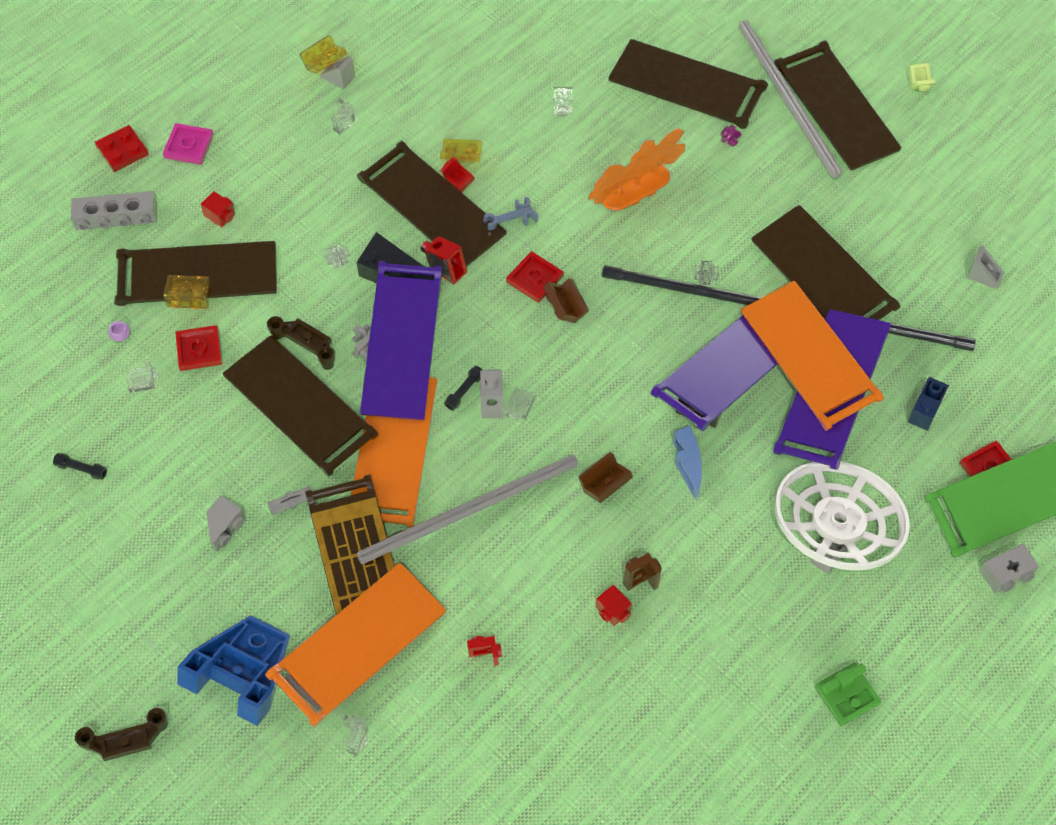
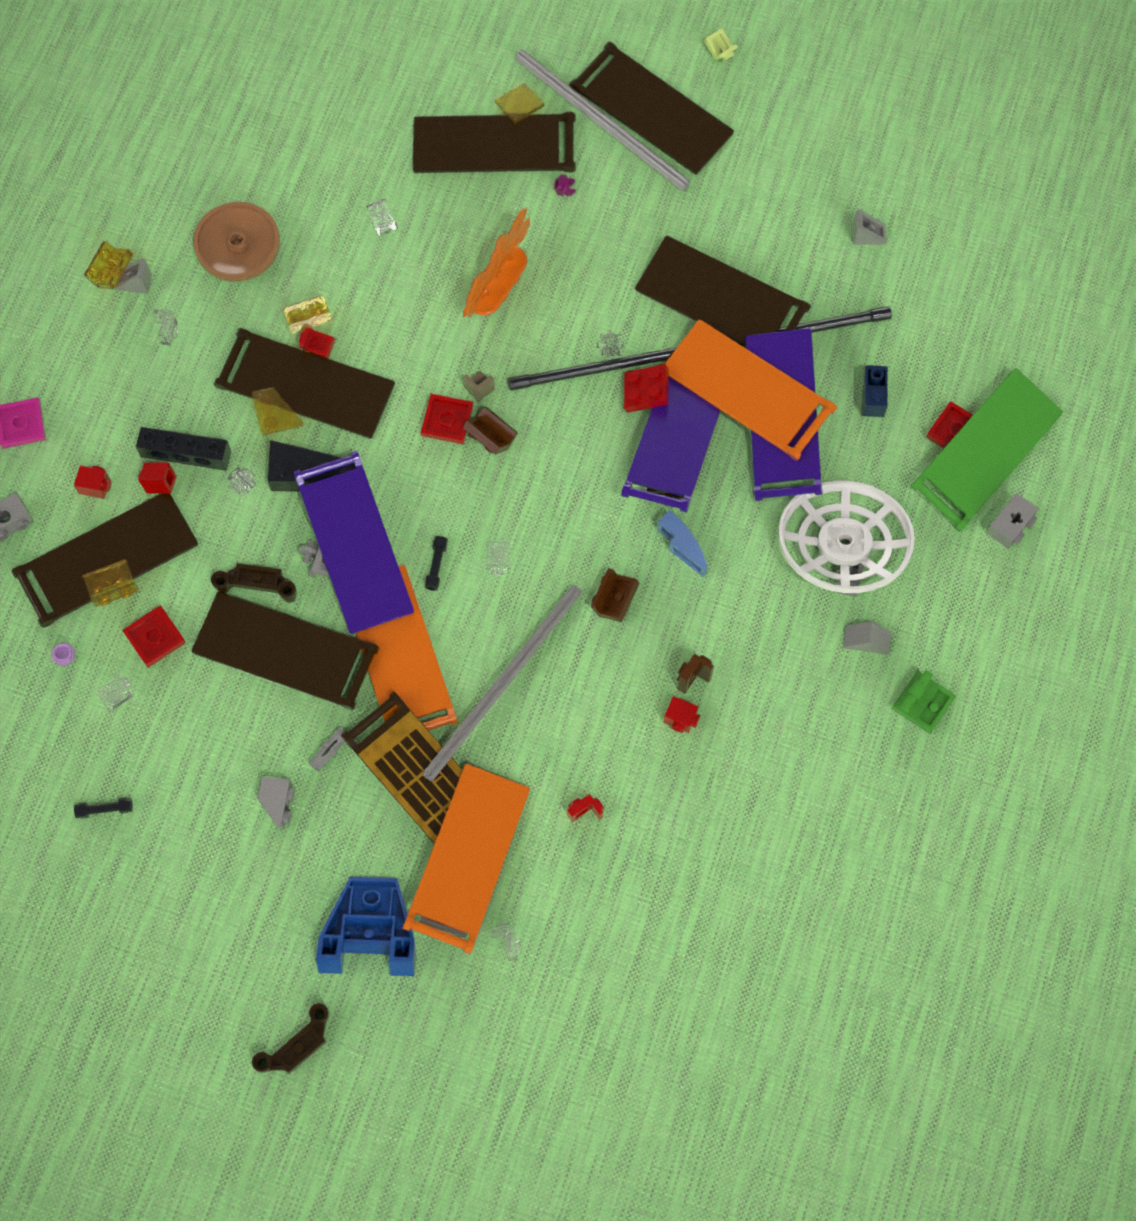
camera: 25 degrees left, 10 degrees up
red torso [421,236,467,285] -> none
light grey torso [480,370,503,418] -> none
sand blue bar [483,197,538,230] -> none
none -> black brick [136,427,231,471]
none -> red brick [138,462,177,494]
none -> medium nougat dish [193,202,280,282]
none -> clear yellow wing [252,387,304,436]
none -> dark tan panel [463,371,495,402]
none -> clear yellow piece [495,84,544,123]
none -> red plate [624,364,668,413]
none -> light grey slope [843,621,891,655]

